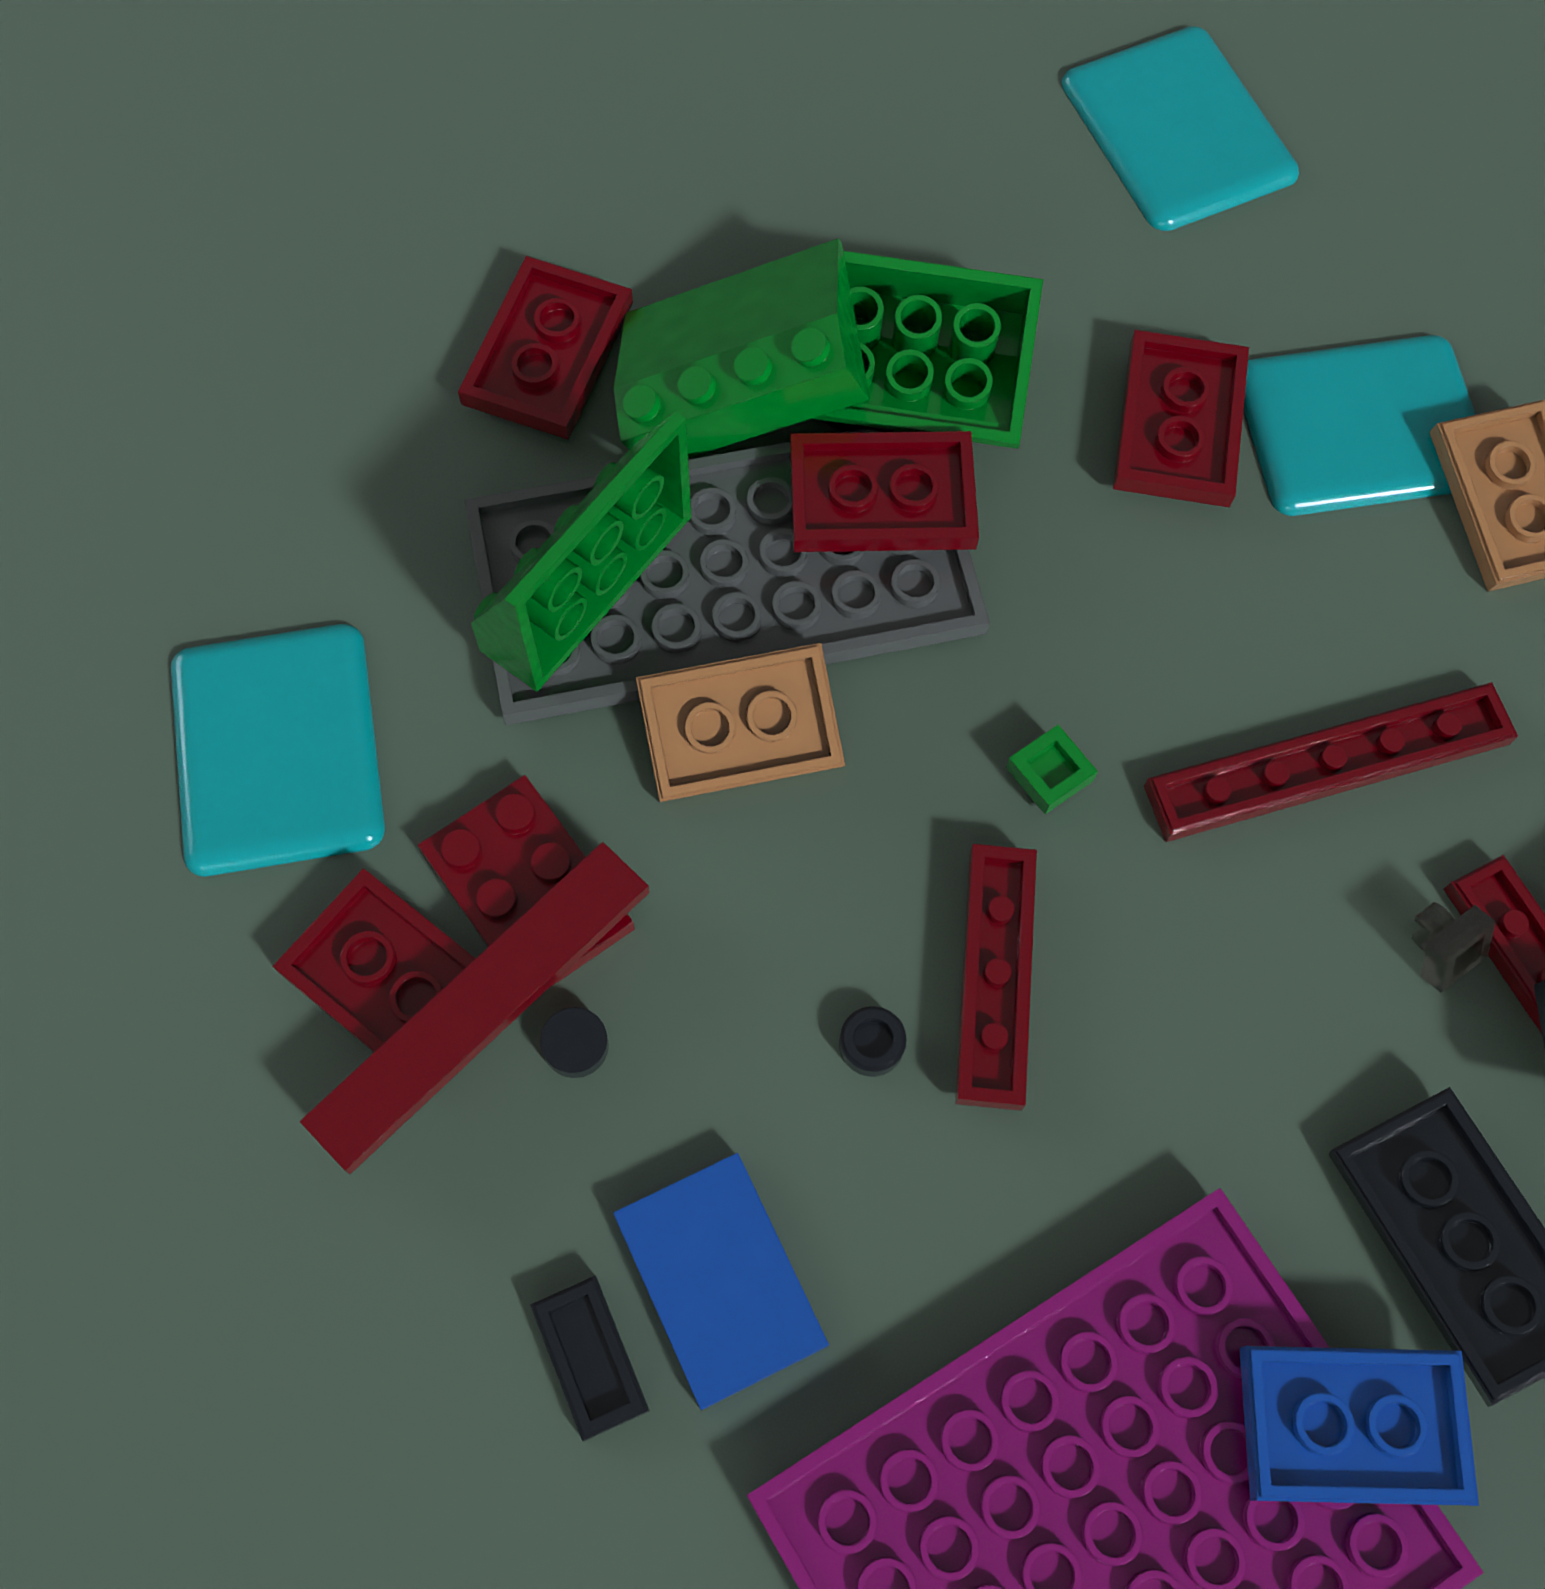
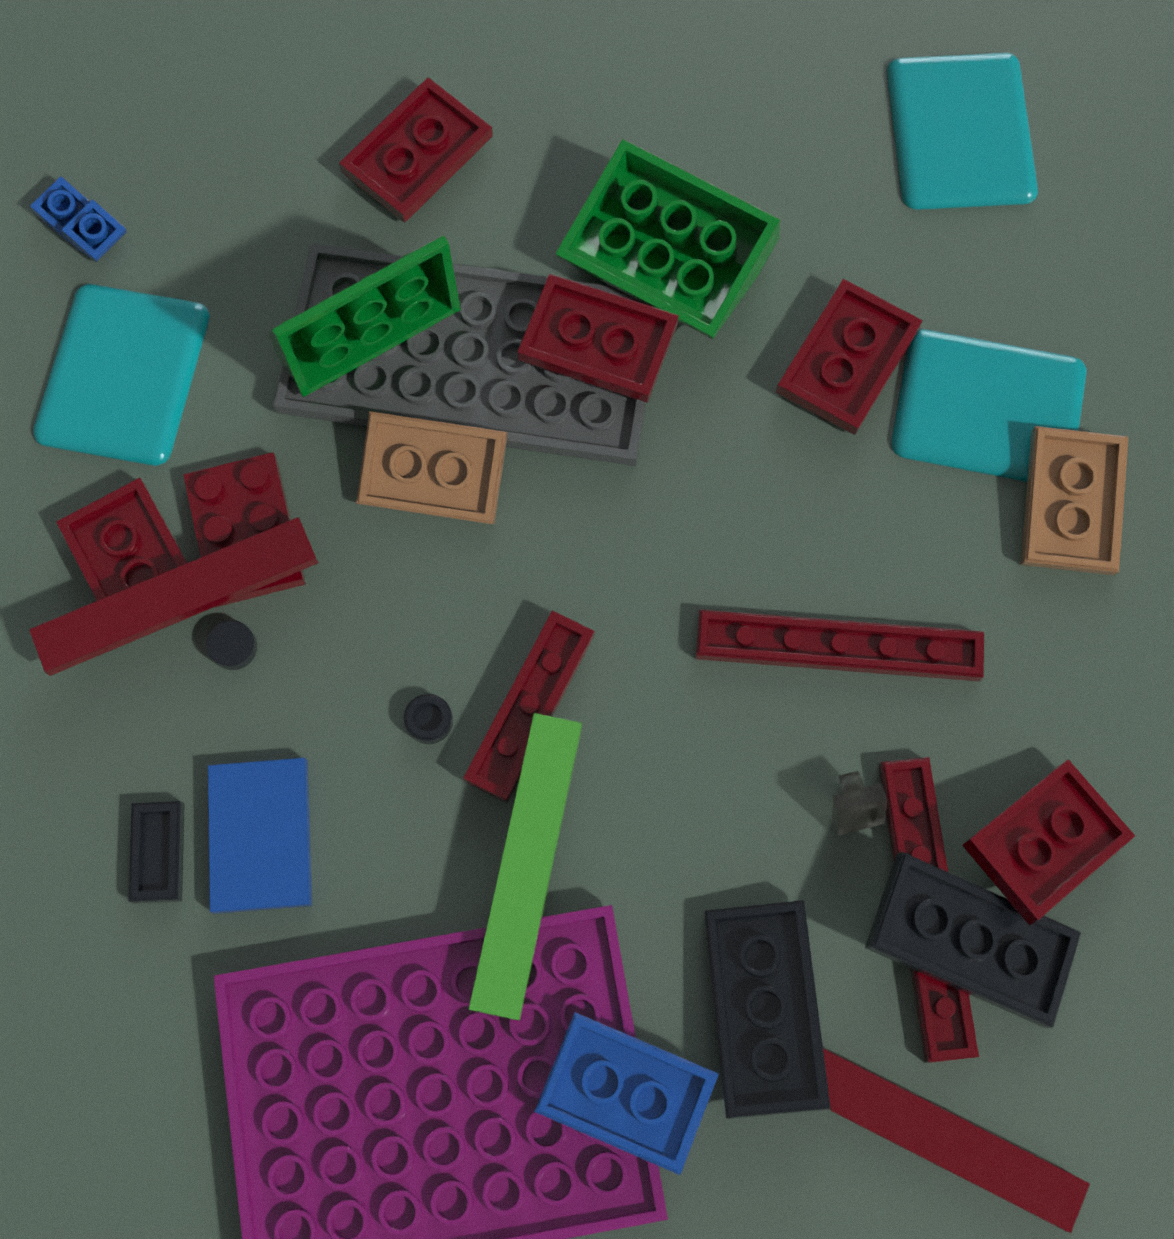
camera: 25 degrees right, 5 degrees up
green slope [614,238,870,458] -> none
green plate [1006,724,1098,814] -> none
none -> blue slope [30,176,127,262]
none -> bright green tile [469,713,582,1021]

